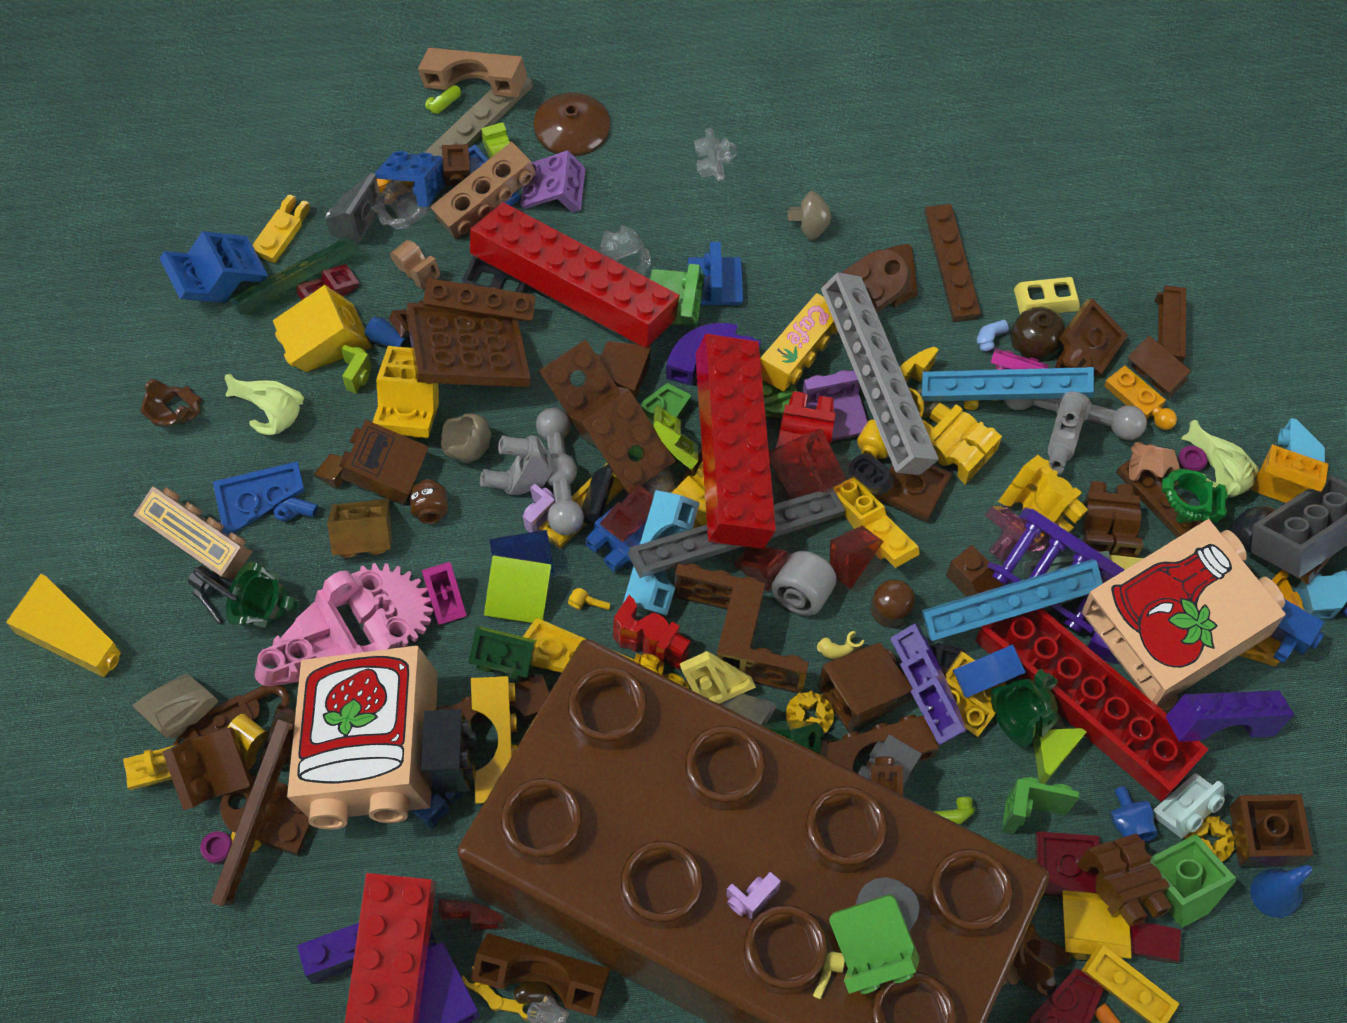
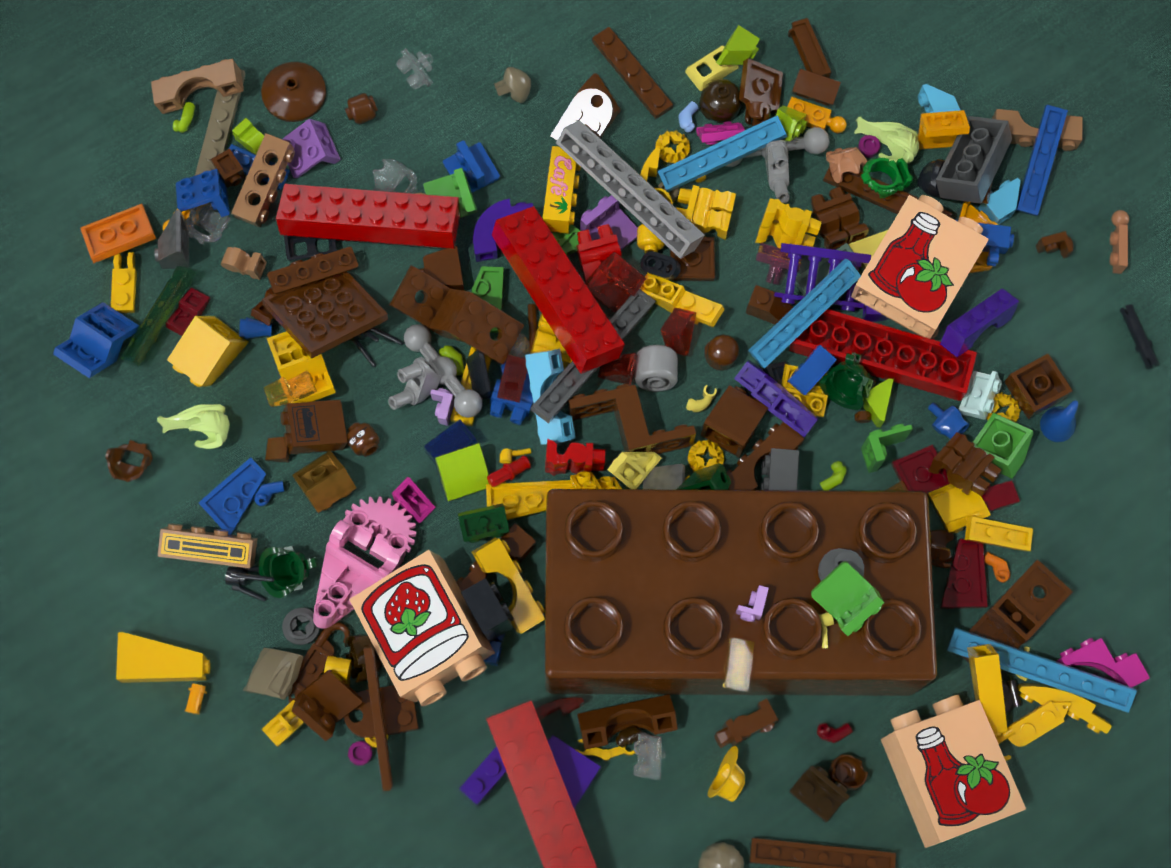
camera: 30 degrees left, 10 degrees up
lime bracket [341,345,372,394] -> none
dark tan hair [441,413,492,464] -> none
lime slope [653,405,698,470] -> none
reddish brown bracket [867,756,903,796] -> none
none -> orange tile [80,204,156,263]
none -> light orange pin [185,684,207,715]
none -> clear yellow slope [264,371,317,407]
none -> dark grey gear [282,608,319,646]
none -> reddish brown head [345,93,378,125]
none -> black plant [349,327,403,367]
none -> lime arm [439,345,464,376]
none -> red axle [487,455,531,487]
none -> yellow gear [655,130,690,163]
none -> lime slope [716,25,760,65]
none -> clear yellow slope [723,638,755,692]
none -> lime slope [776,105,807,141]
none -> reddish brown piece [854,411,871,423]

